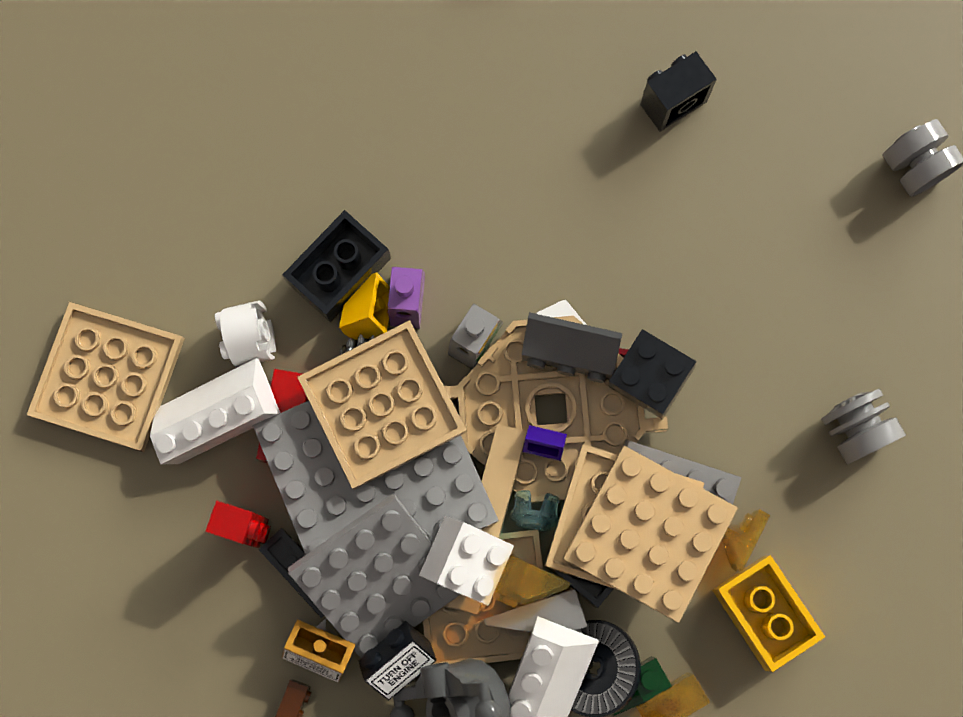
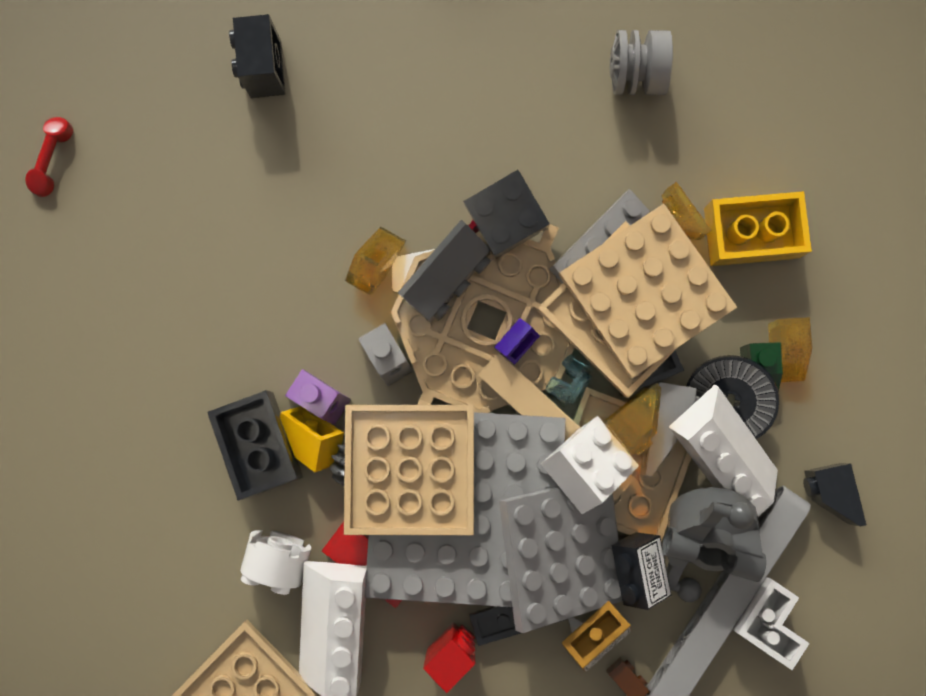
camera: 60 degrees left, 5 degrees up
none -> clear yellow slope [345,227,406,295]

